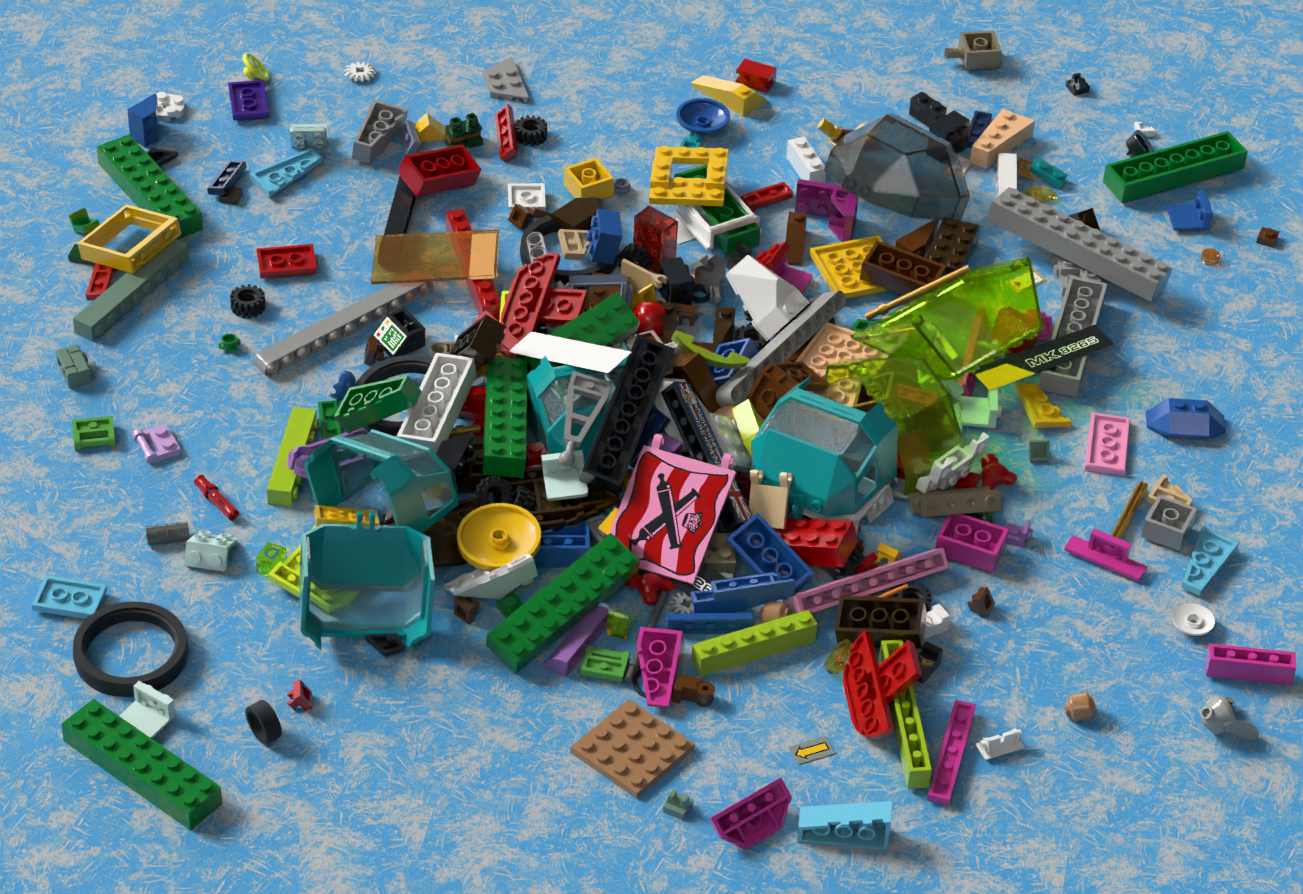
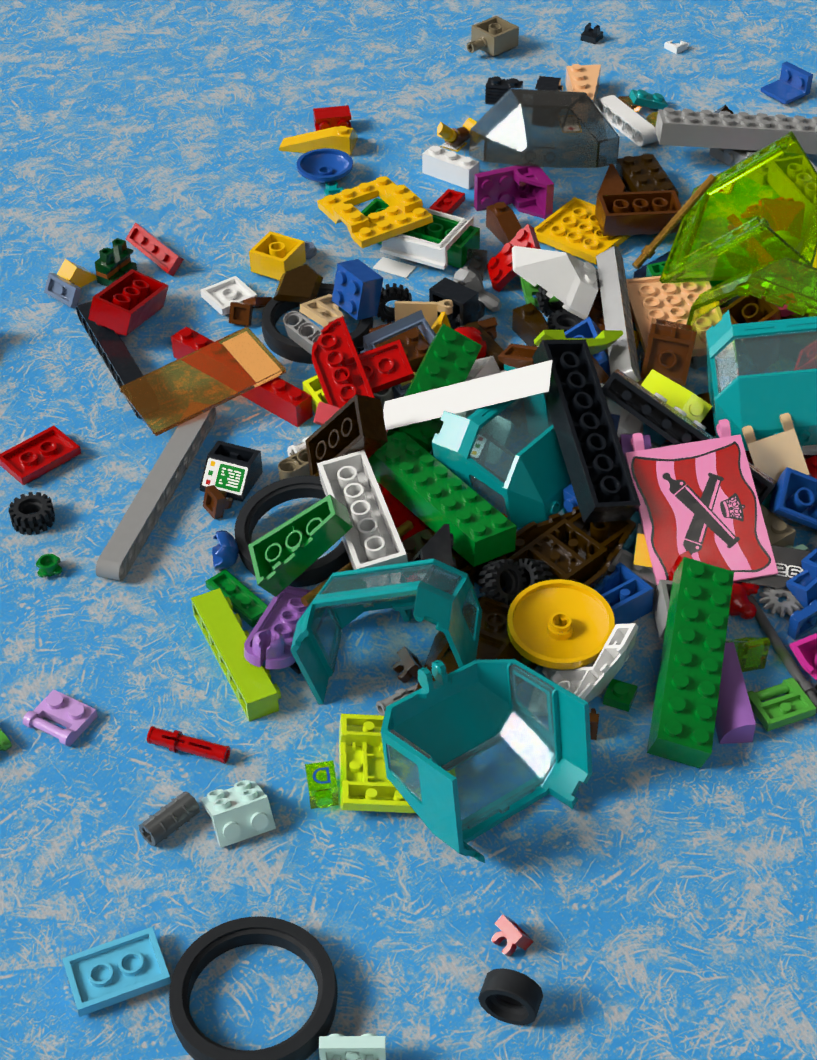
camera: 30 degrees left, 0 degrees up
yellow plate [314,505,380,527] -> none
light grey wedge [352,100,408,164] -> none
black piece [365,633,405,657] -> none
light grey wing [482,57,529,103] -> none
black tyre [515,115,547,147] -> none
light aqua bracket [541,450,588,501] -> none
light grey plate [559,371,612,467] -> none
clear red brick [632,205,678,274] -> none
green brick [1103,131,1248,203] -> none
black piece [1126,130,1153,157] -> none

